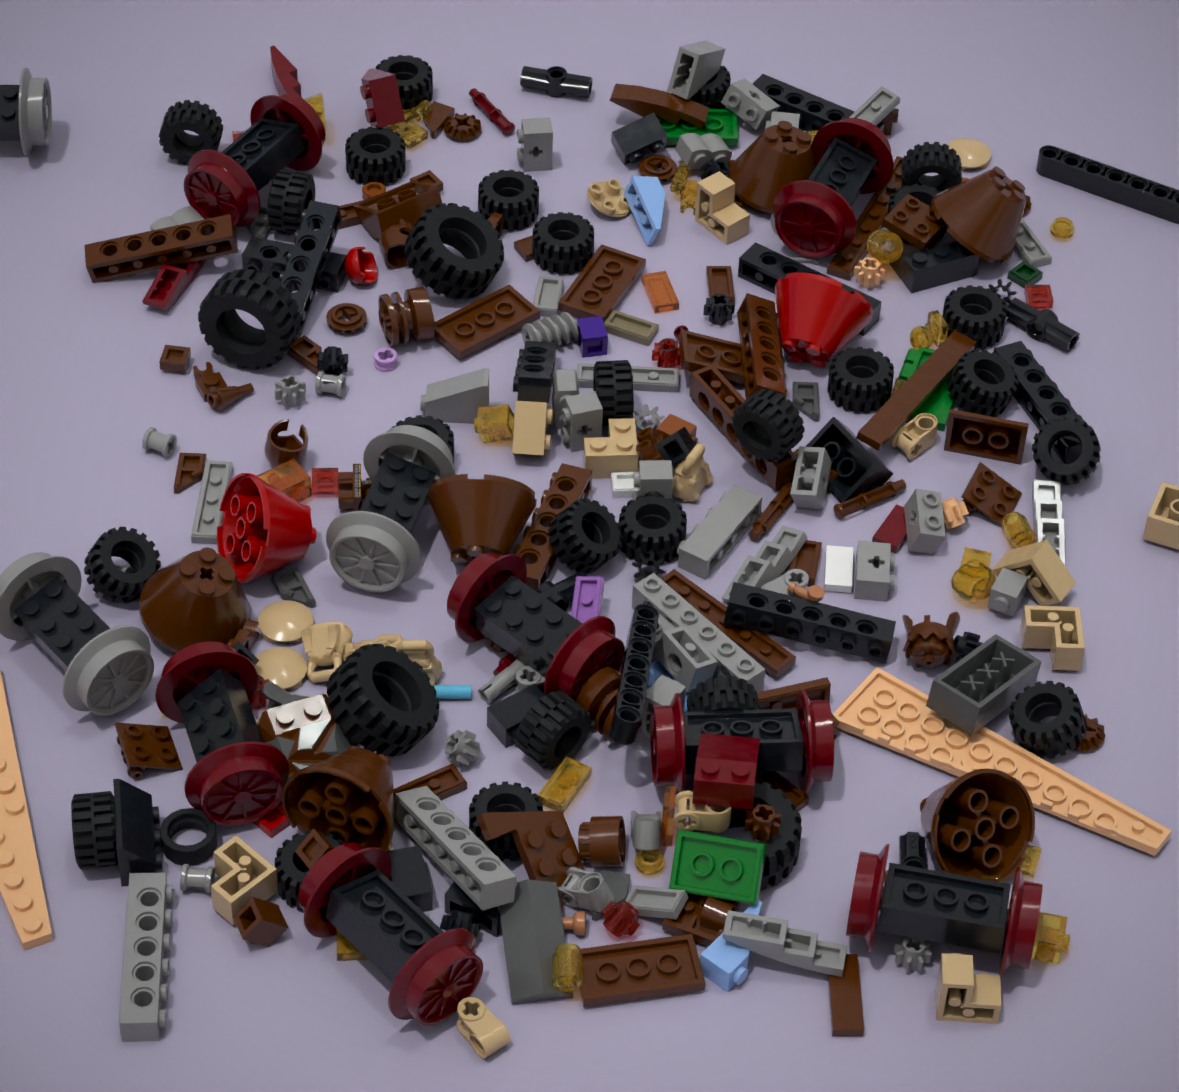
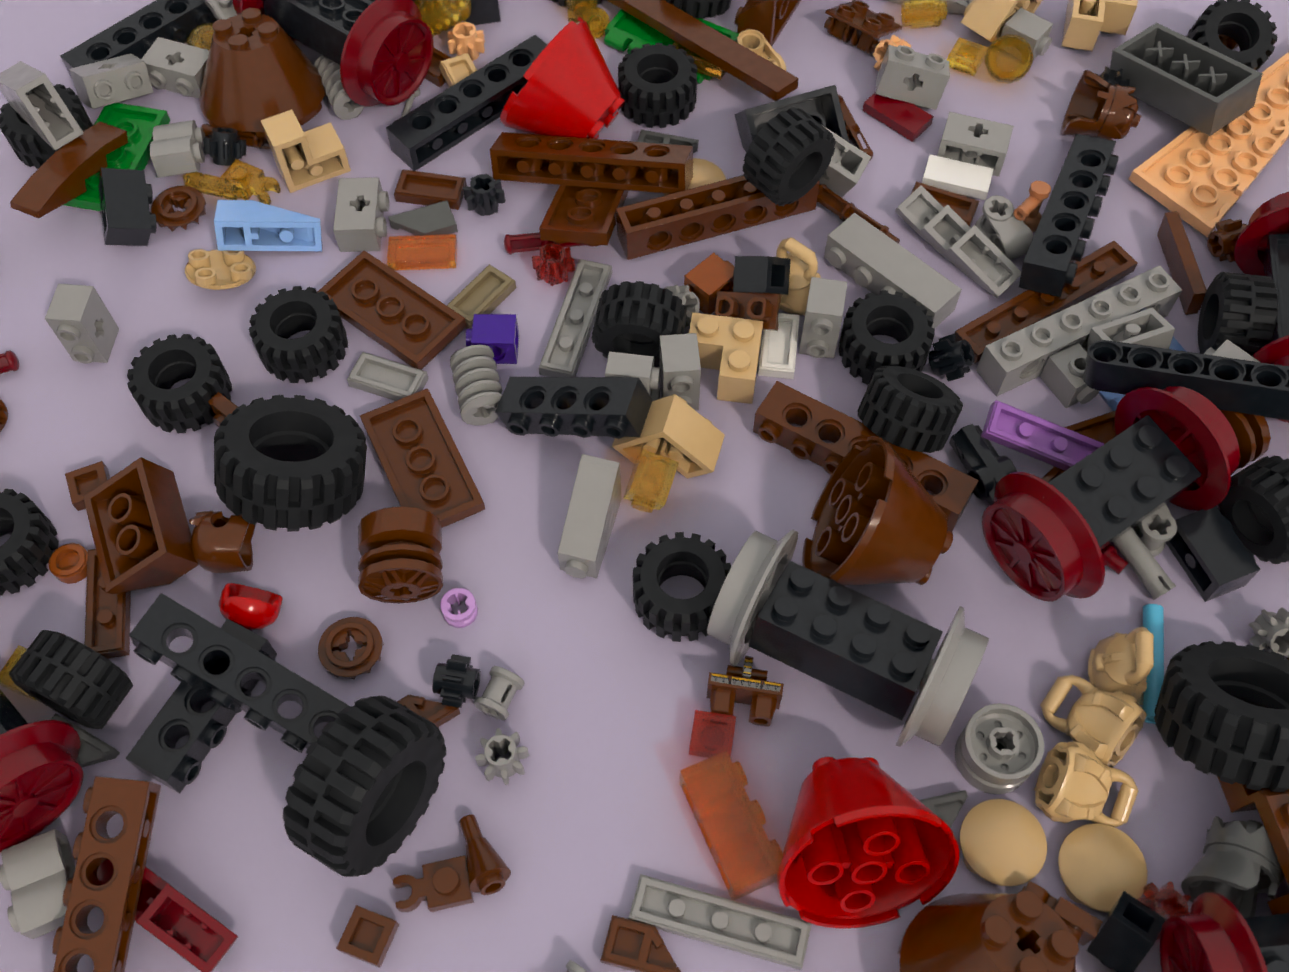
camera: 75 degrees left, 15 degrees up
reddish brown helmet [264,419,308,470] -> none
reddish brown tile [514,235,534,262] -> none
none -> light grey brick [333,177,389,252]
none -> dark grey tile [388,200,458,241]
none -> tan tile [439,53,477,88]
none -> light grey wheel [955,704,1044,794]

